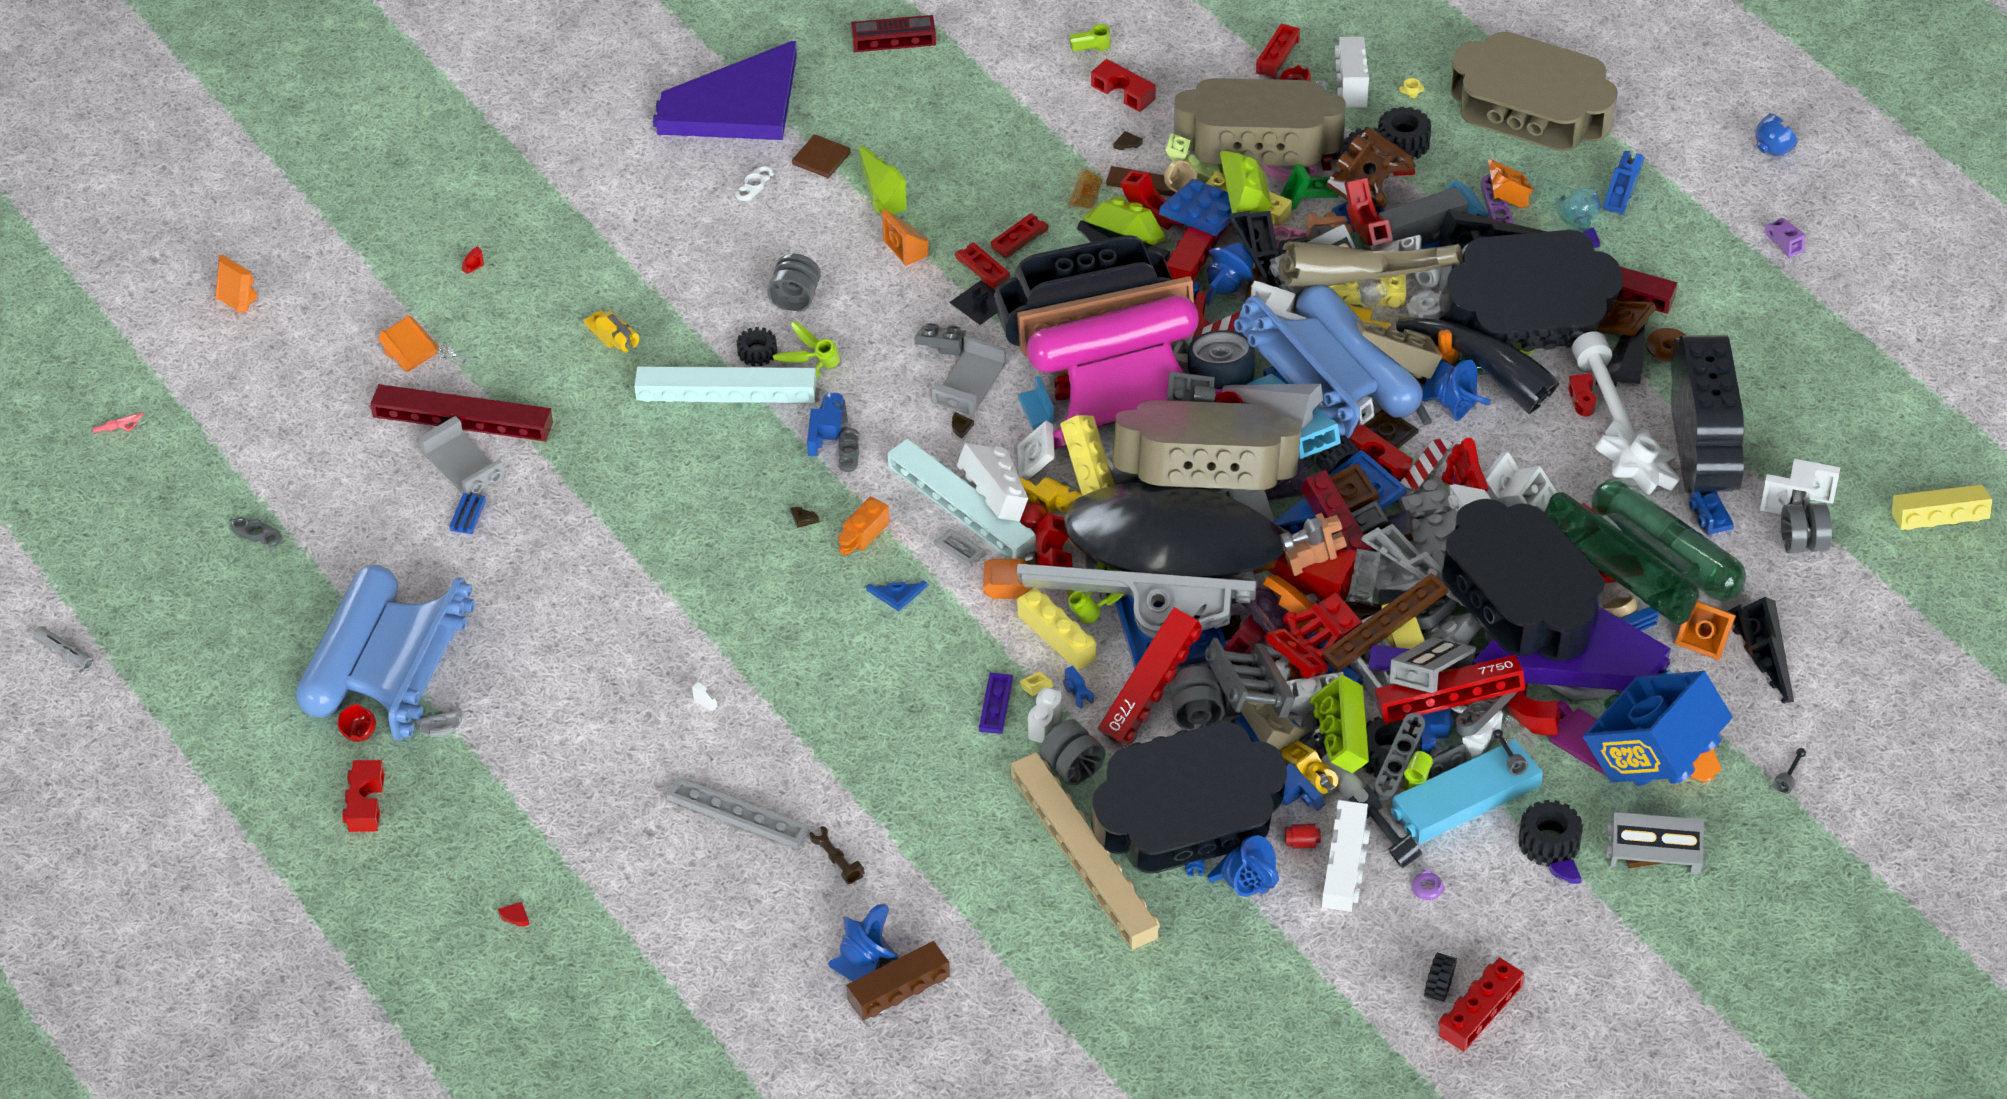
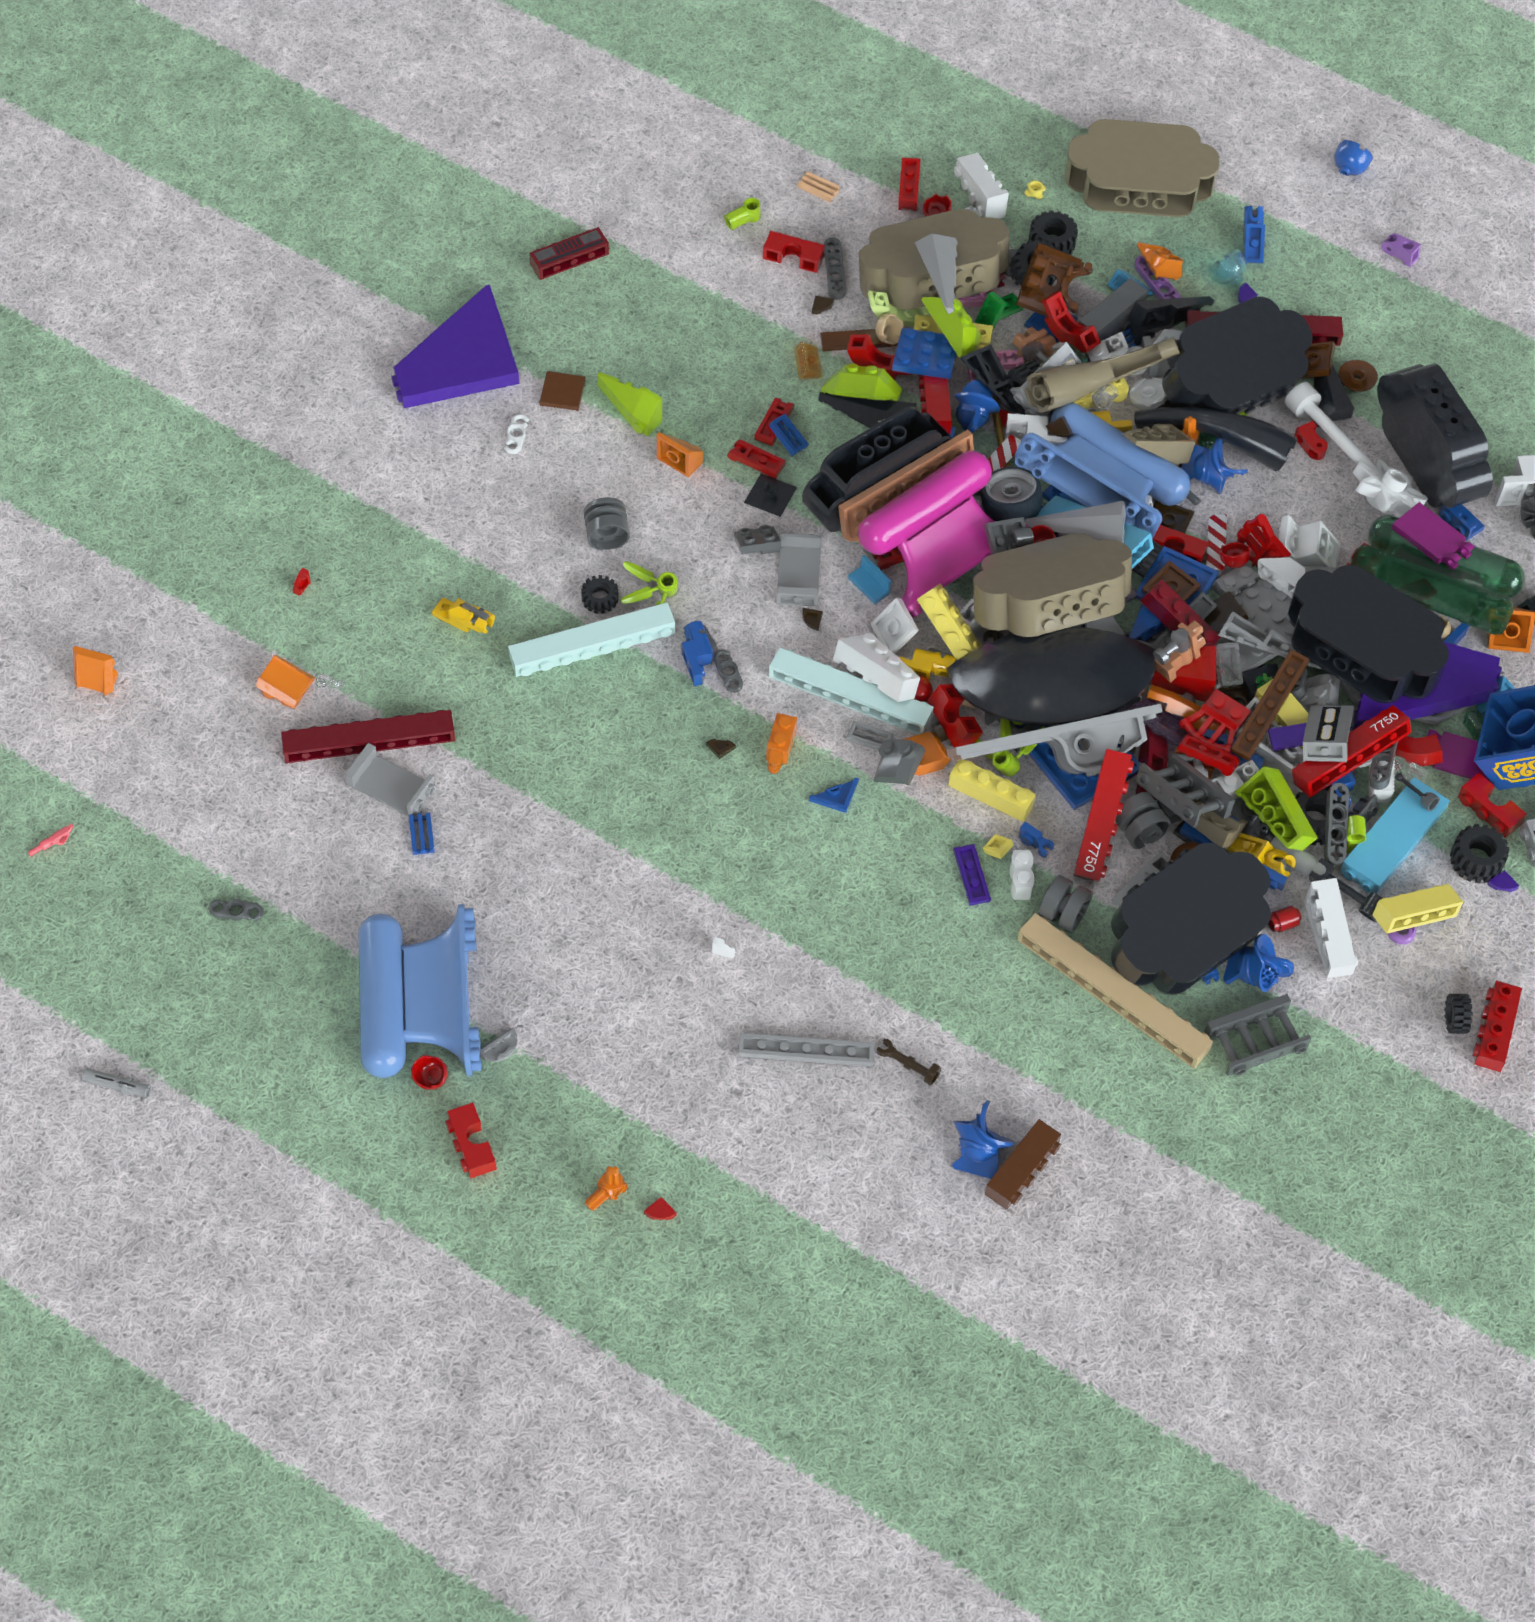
camera: 25 degrees left, 10 degrees up
none -> orange axle [584,1166,628,1211]
none -> blue tile [768,414,809,457]
none -> light nougat tile [798,171,840,202]
none -> dark grey beam [824,237,846,300]
none -> dark grey slope [873,739,926,785]
none -> light grey wedge [915,233,958,314]
none -> dark brown tile [1046,416,1073,437]
none -> dark grey fence [1205,994,1311,1076]
none -> red hair [1219,542,1251,569]
none -> light yellow brick [1372,884,1463,934]
none -> magenta tile [1391,502,1474,570]
none -> red arch [1458,773,1527,838]

